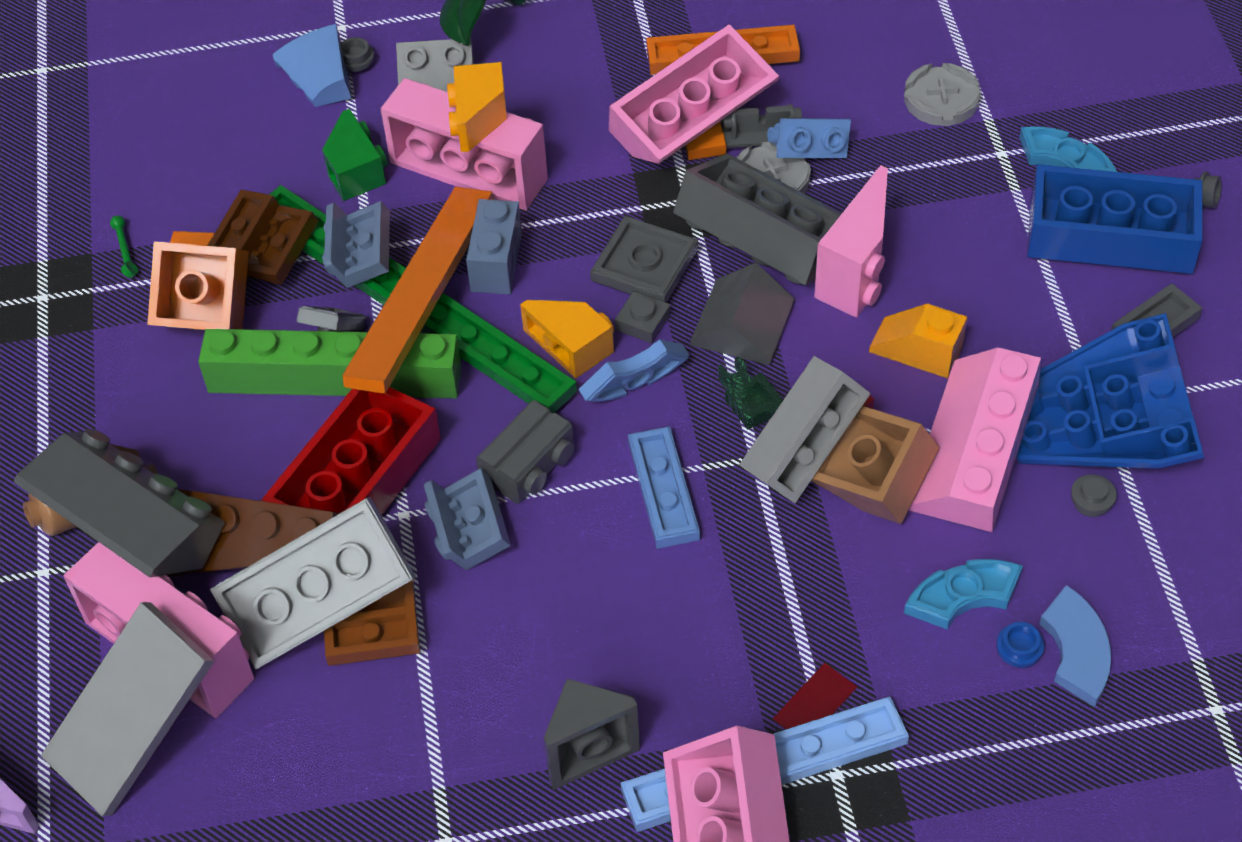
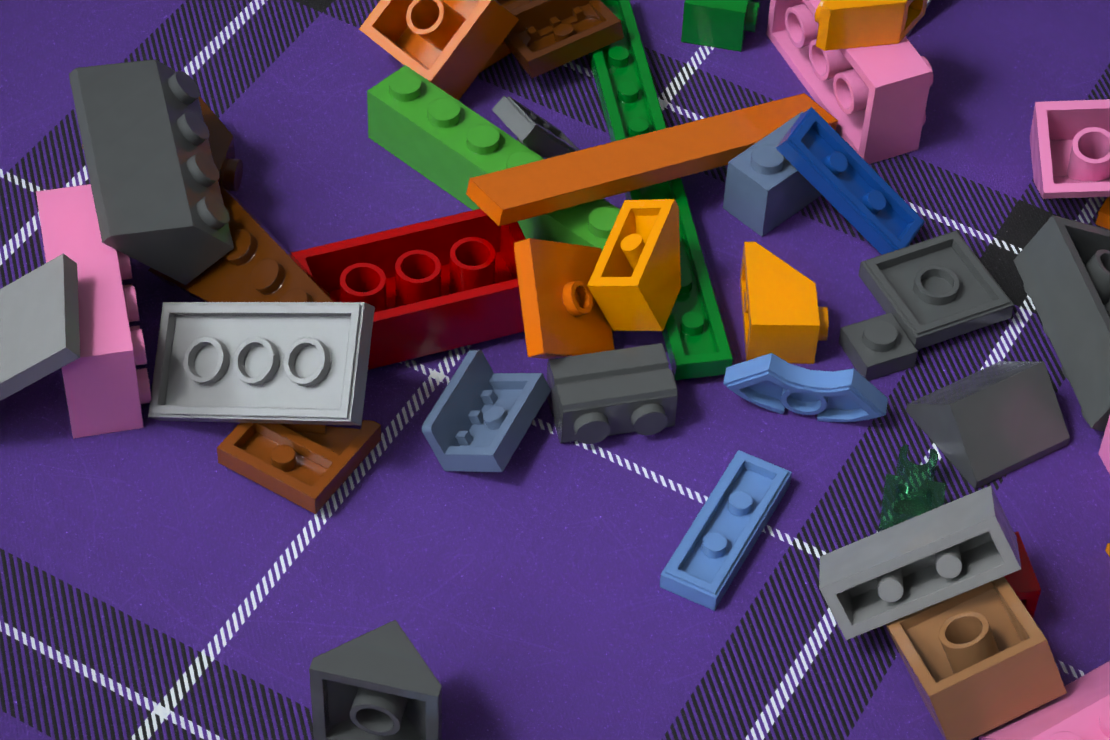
camera: 35 degrees right, 5 degrees down
sand blue bracket [322,201,390,288] -> none
none -> orange plate [514,238,615,359]
none -> light orange slope [587,199,681,331]
none -> blue tile [776,107,925,255]

